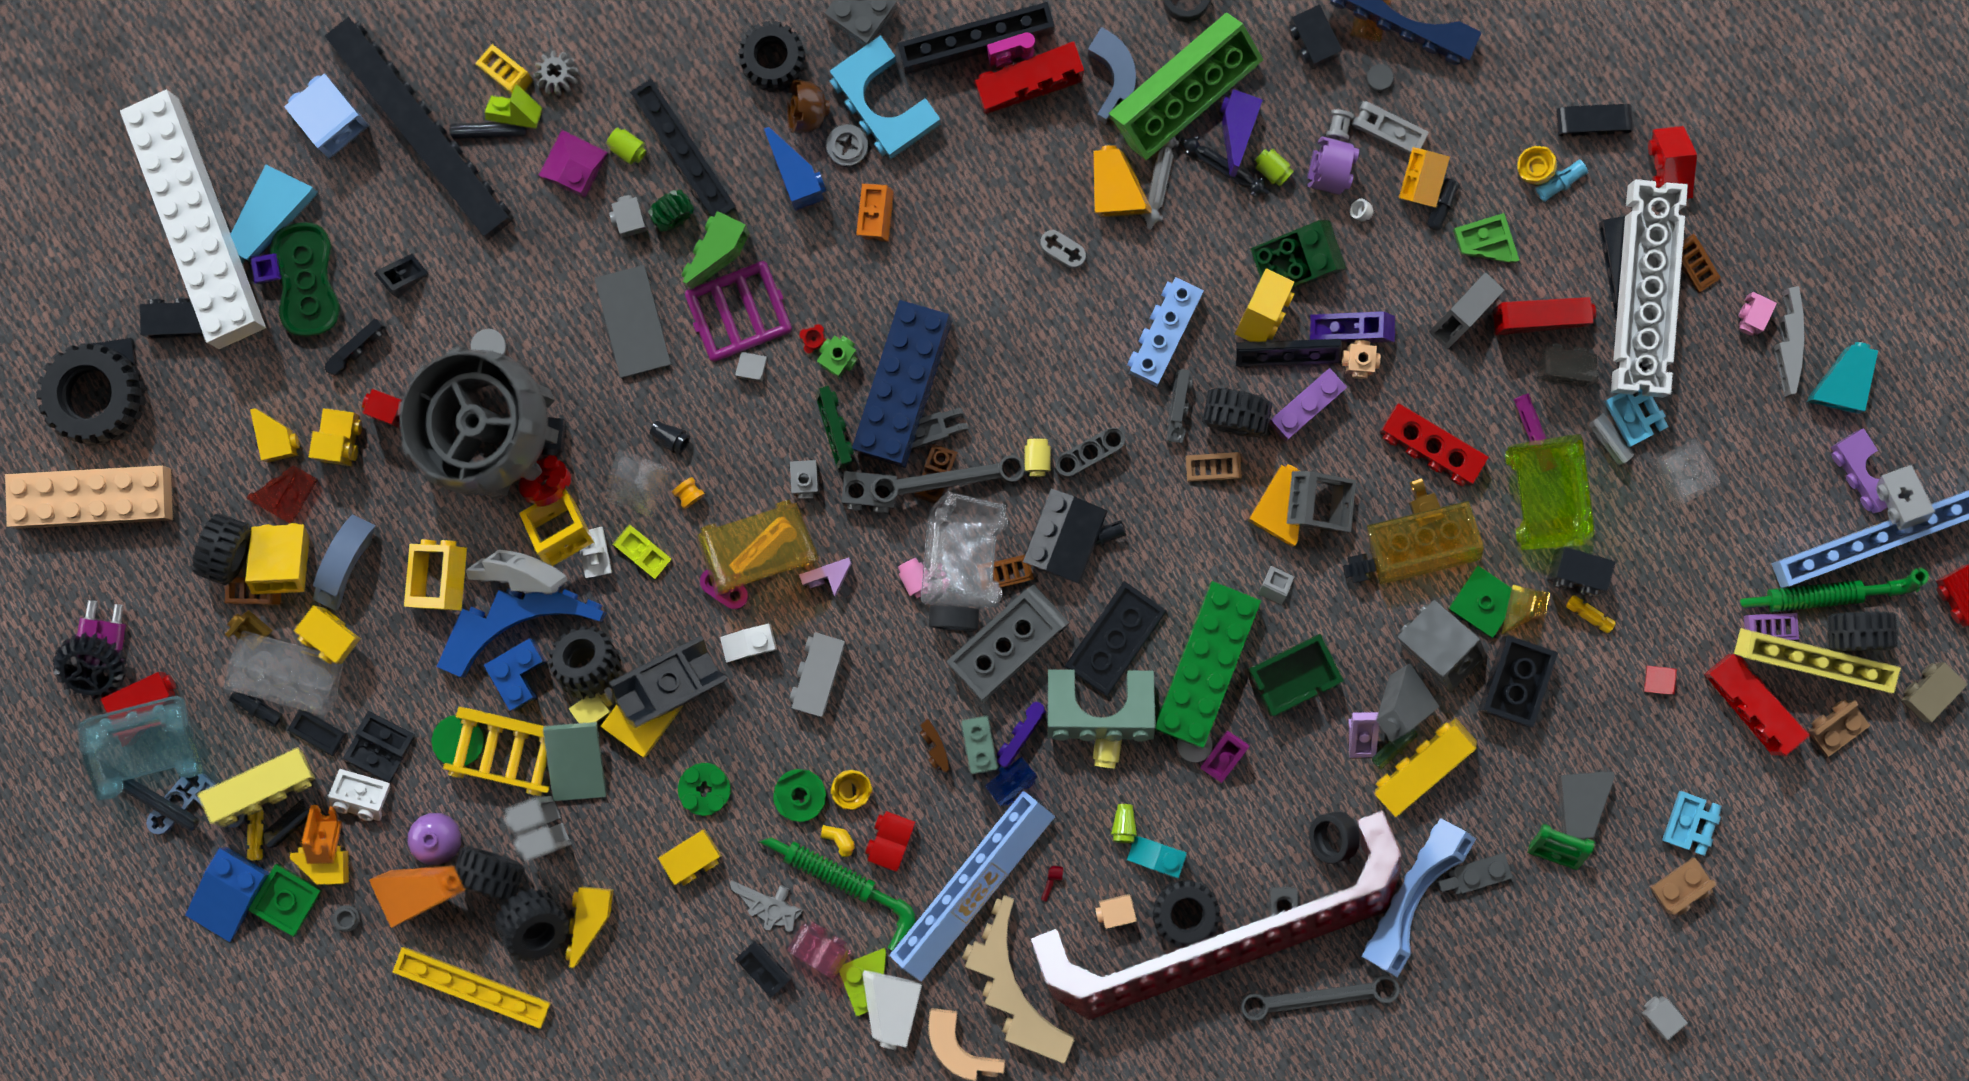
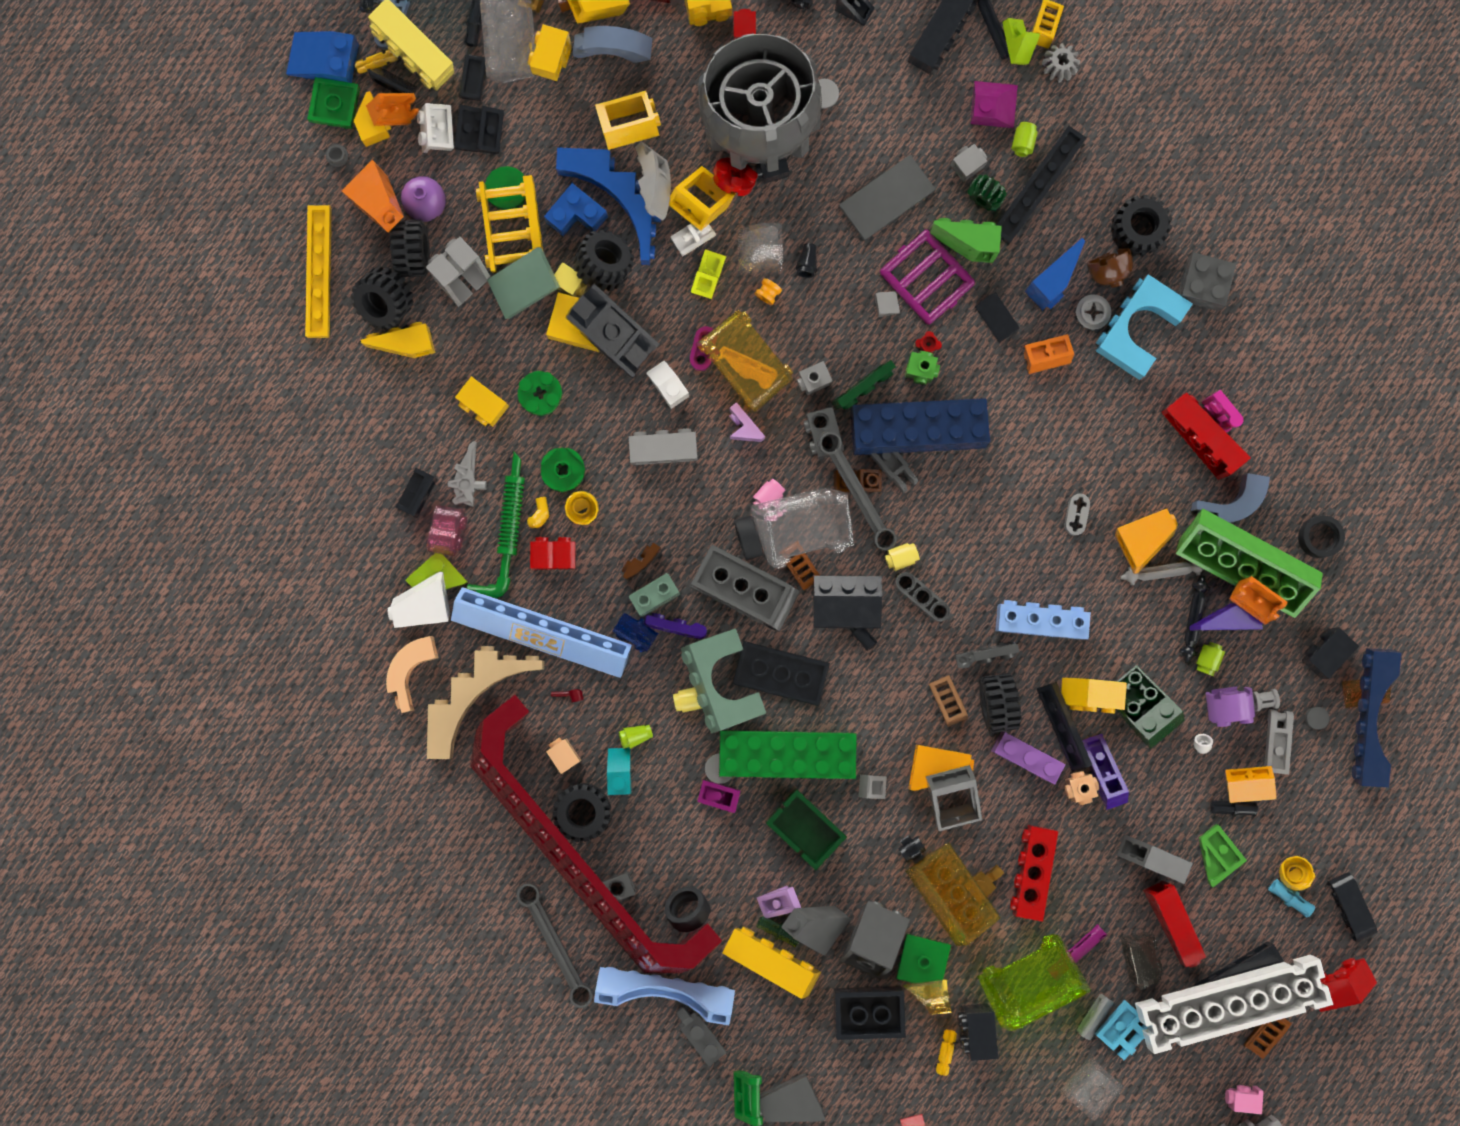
camera: 65 degrees right, 0 degrees up
black brick [897,2,1055,75] -> none
none -> black slope [975,292,1020,343]
none -> orange hinge [1229,576,1288,625]

